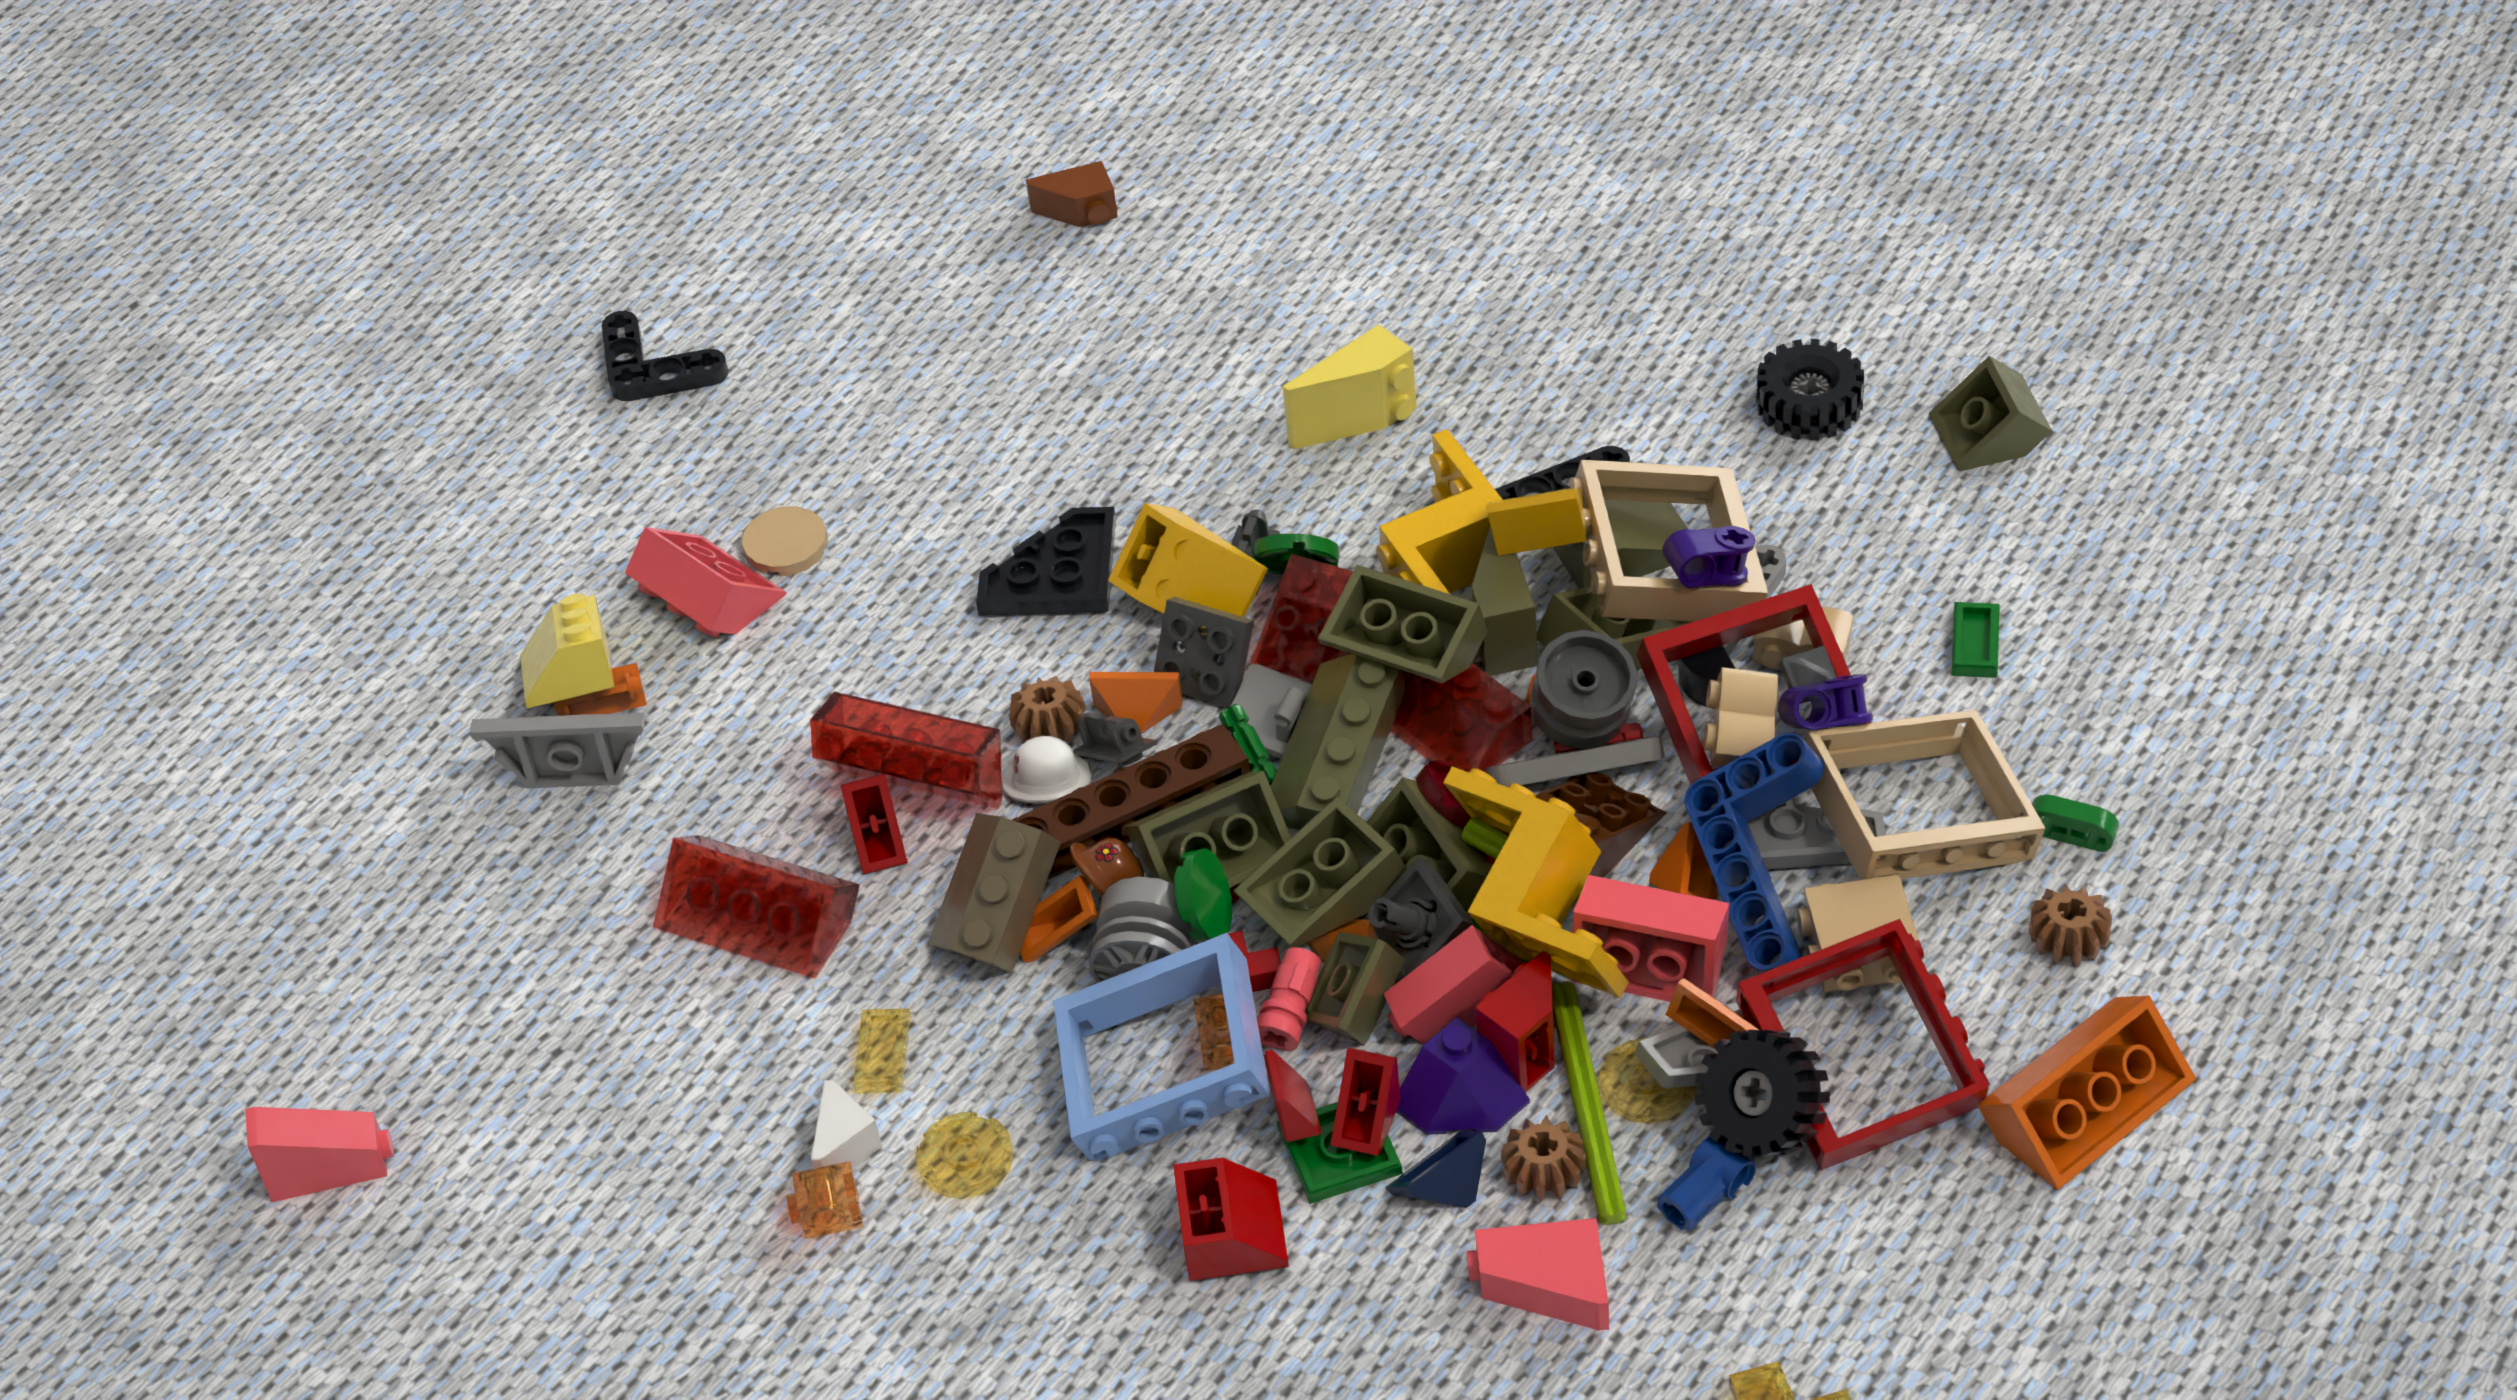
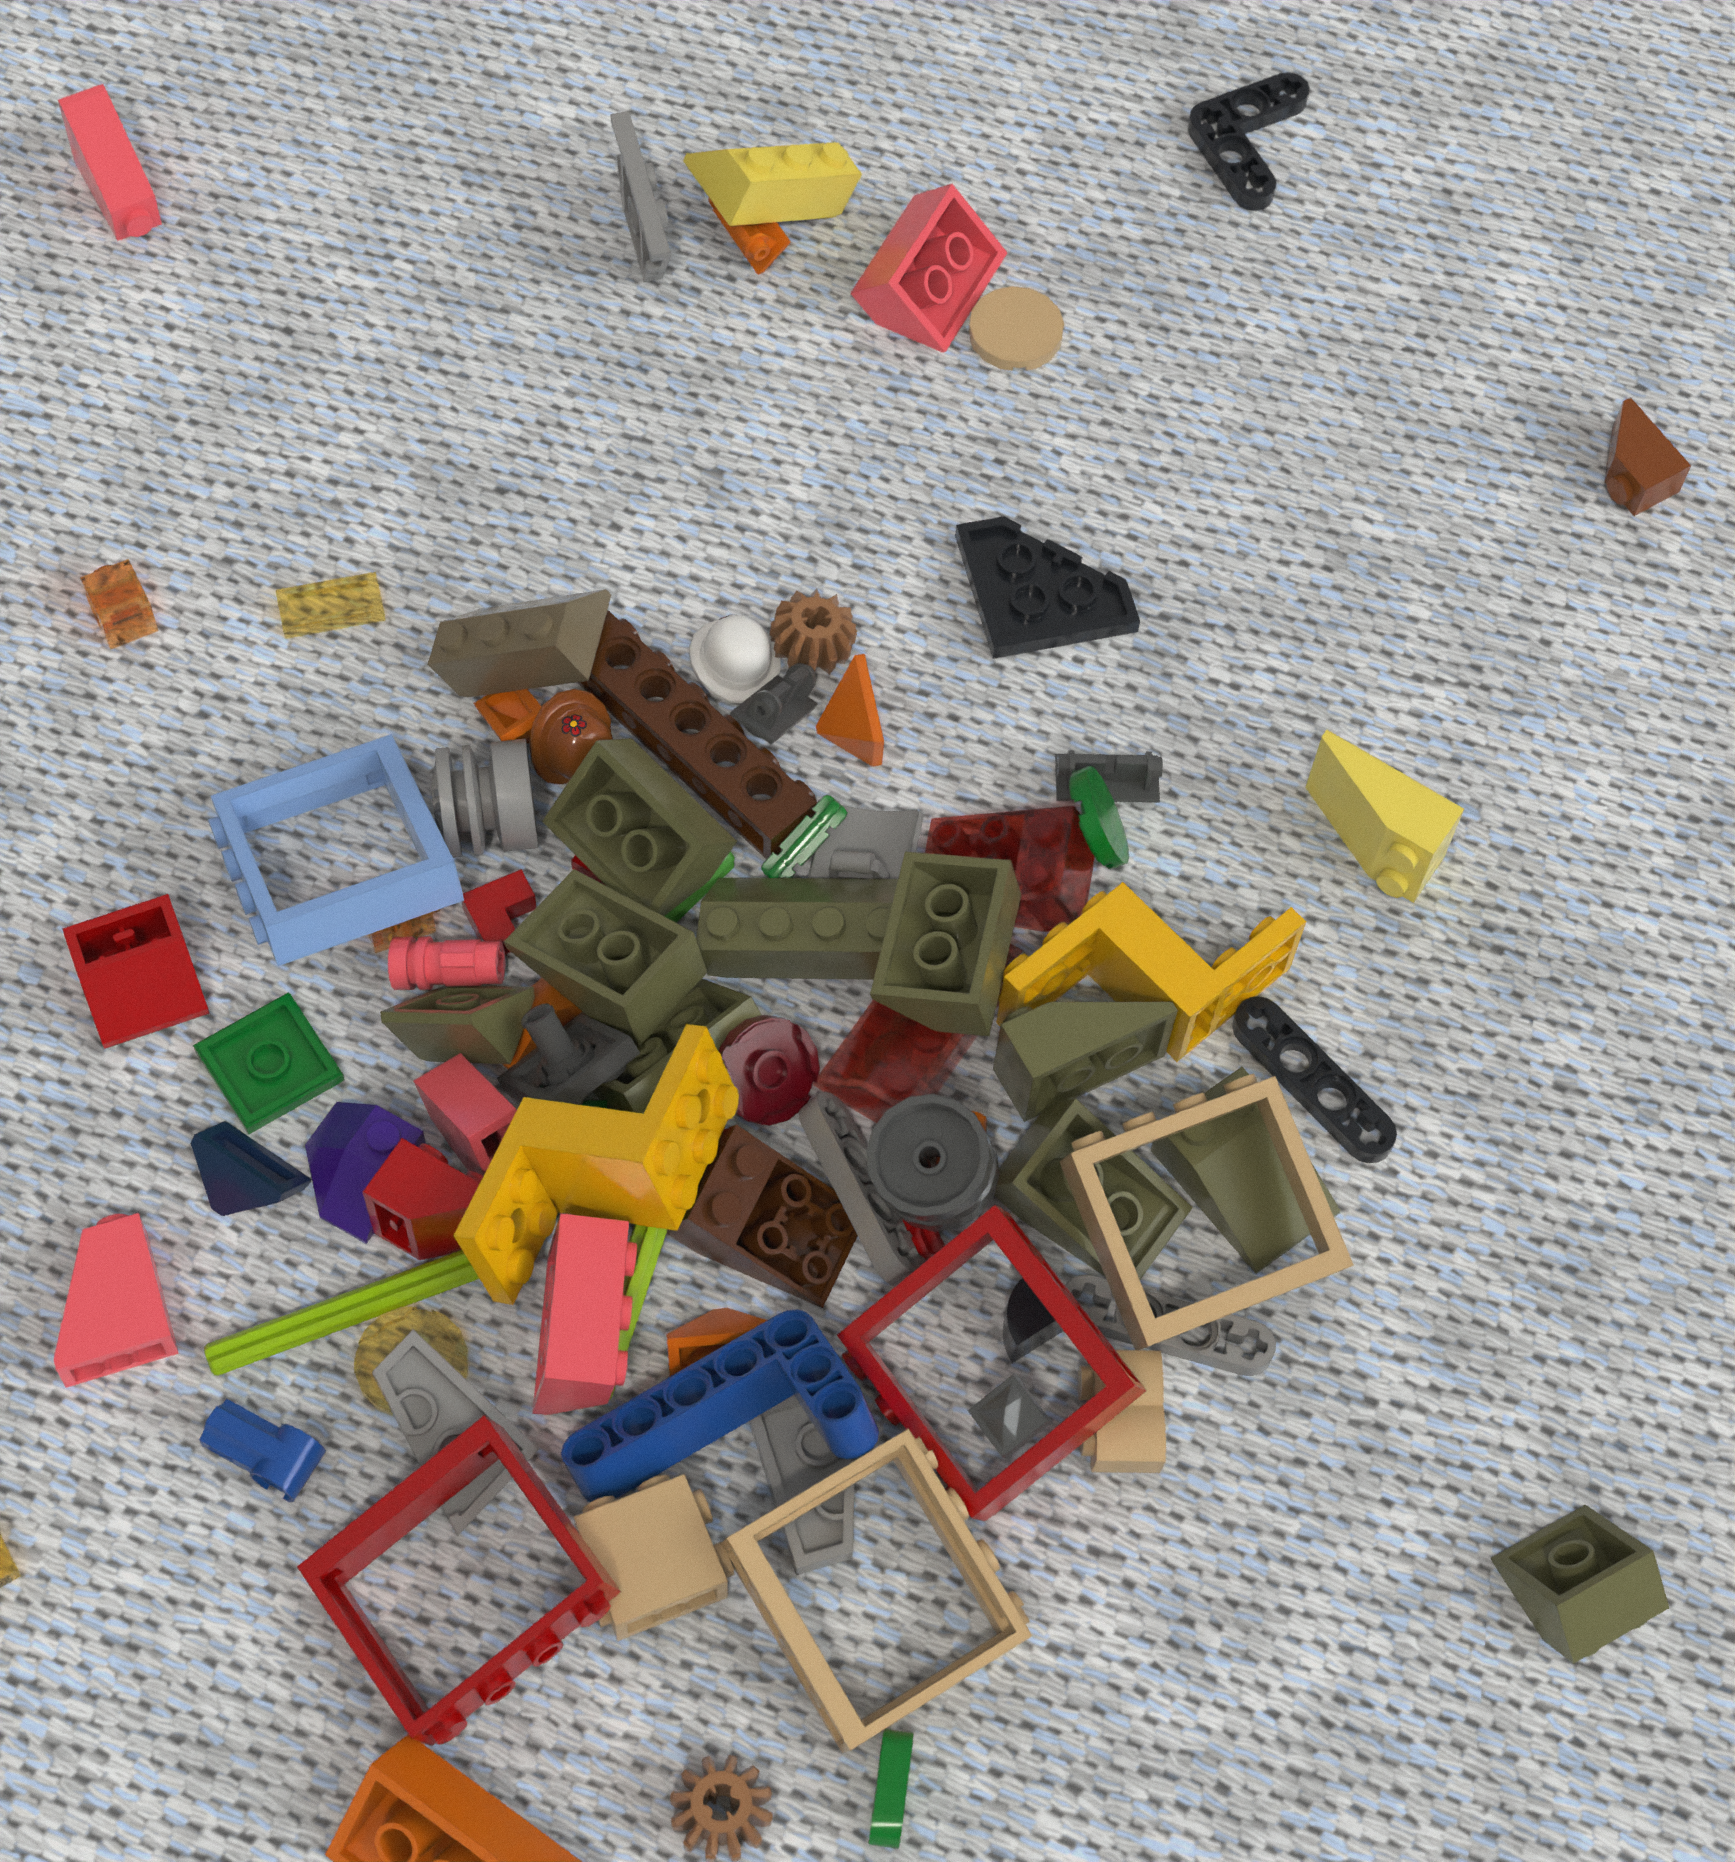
camera: 65 degrees right, 15 degrees up
clear red slope [653,835,860,978] -> none
clear red slope [810,691,1002,809] -> none
white slope [811,1080,882,1186] -> none
red slope [840,774,908,874] -> none
clear yellow tile [915,1112,1014,1199] -> none
yellow slope [1108,503,1268,628] -> none
dark grey plate [1154,597,1254,708] -> none
green tile [1174,848,1232,943] -> none
red slope [1263,1049,1321,1142] -> none
red slope [1331,1048,1401,1156] -> none
yellow slope [1486,487,1587,556] -> none
medium nougat gear [1501,1115,1586,1203] -> none
dark purple piece [1663,526,1756,588] -> none
orange slope [1666,978,1759,1050] -> none
black bush [1695,1030,1830,1157] -> none
tan brick [1703,667,1778,766] -> none
black bush [1756,339,1864,440] -> none
dark purple piece [1778,674,1873,730] -> none
green tile [1951,602,2000,678] -> none

